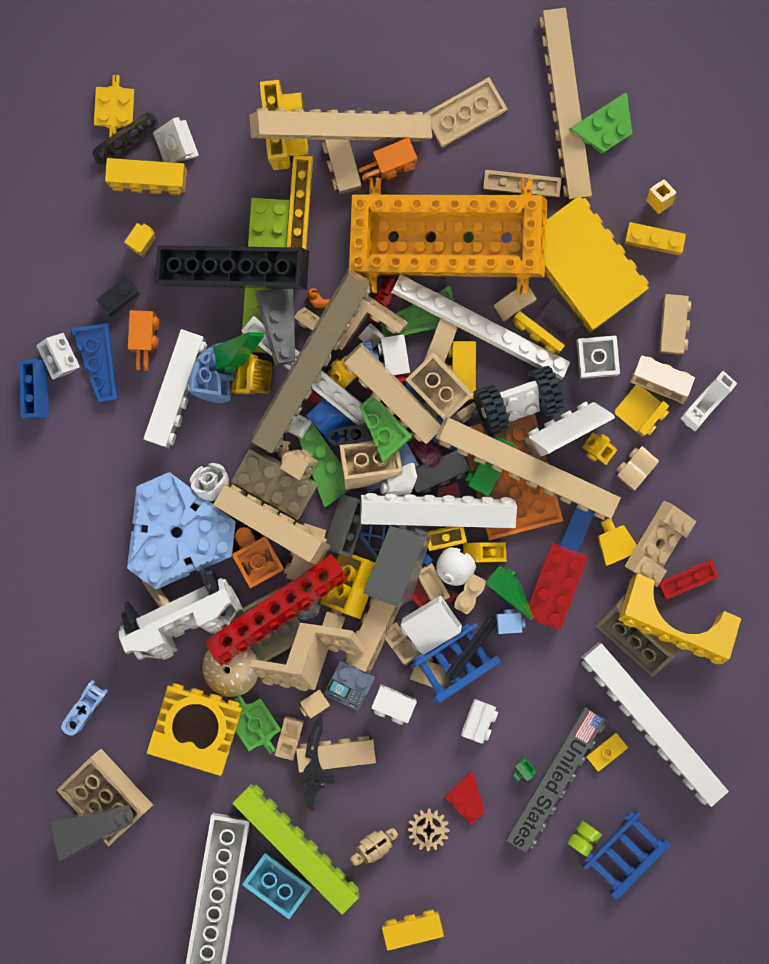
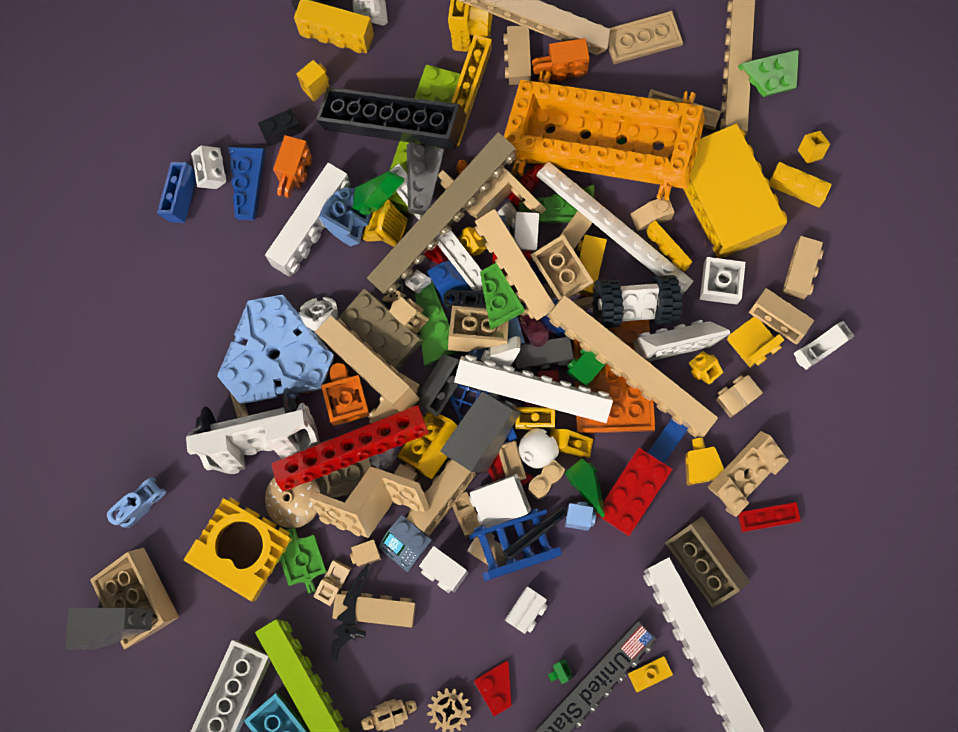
camera: 20 degrees right, 10 degrees down
yellow arch [618,573,741,664] -> none

